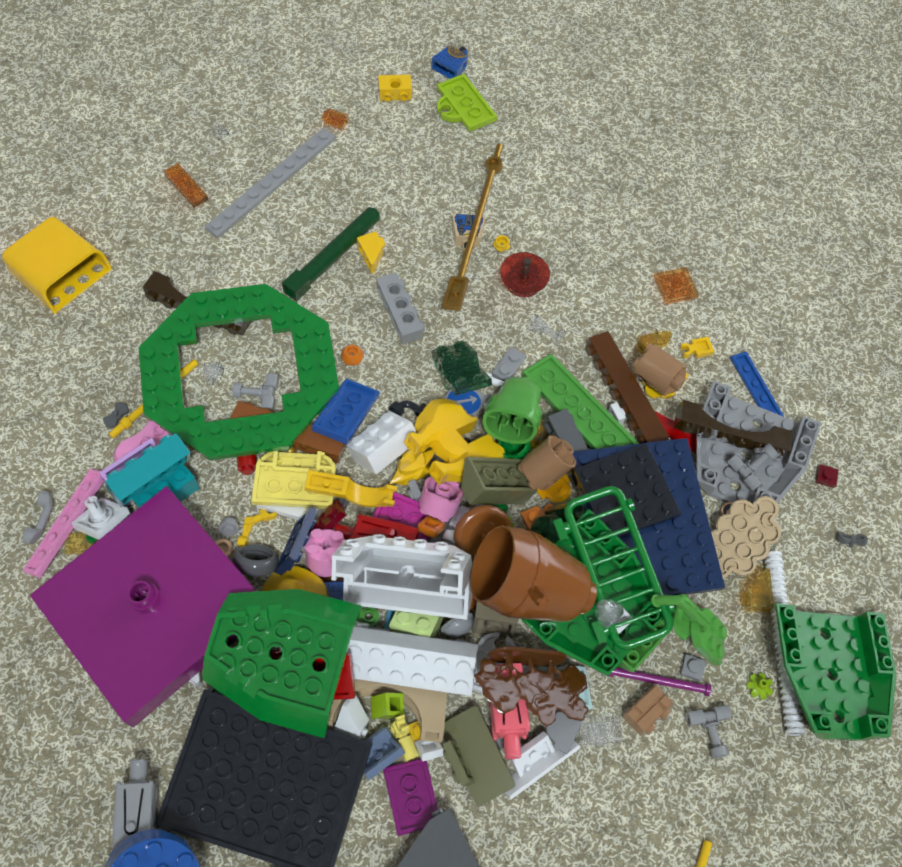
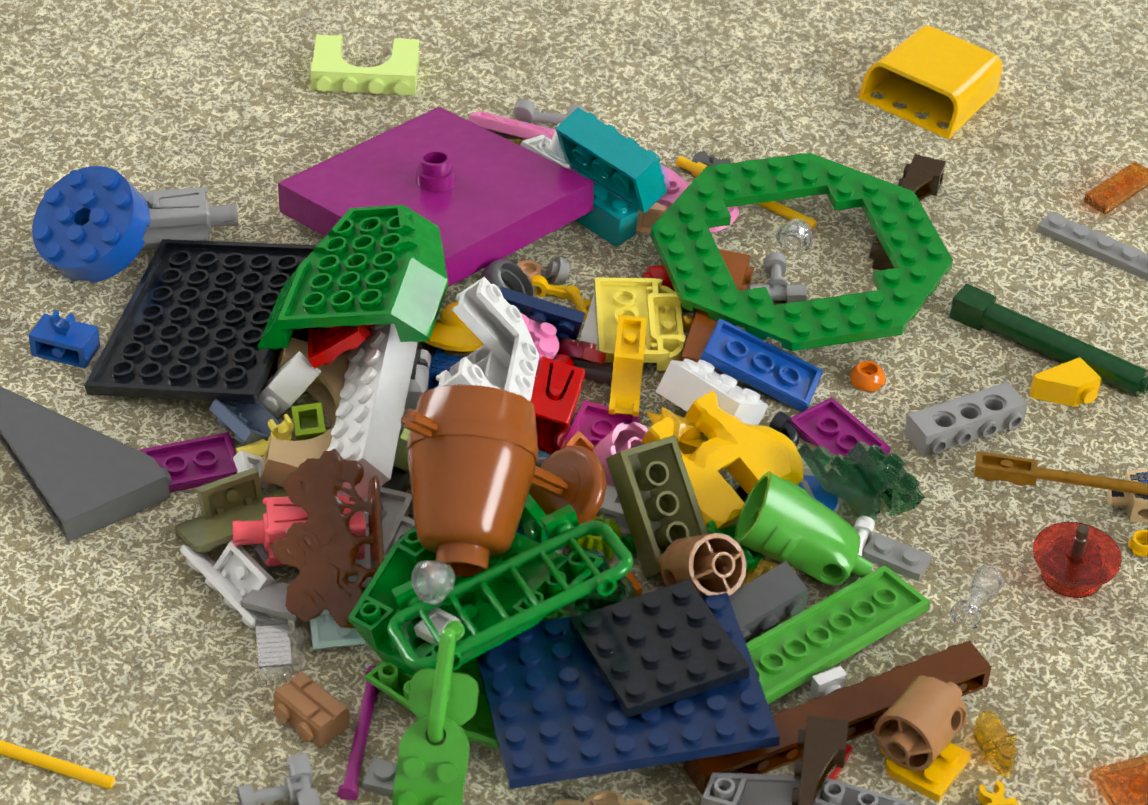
camera: 90 degrees right, 20 degrees down
none -> magenta tile [790,397,891,477]

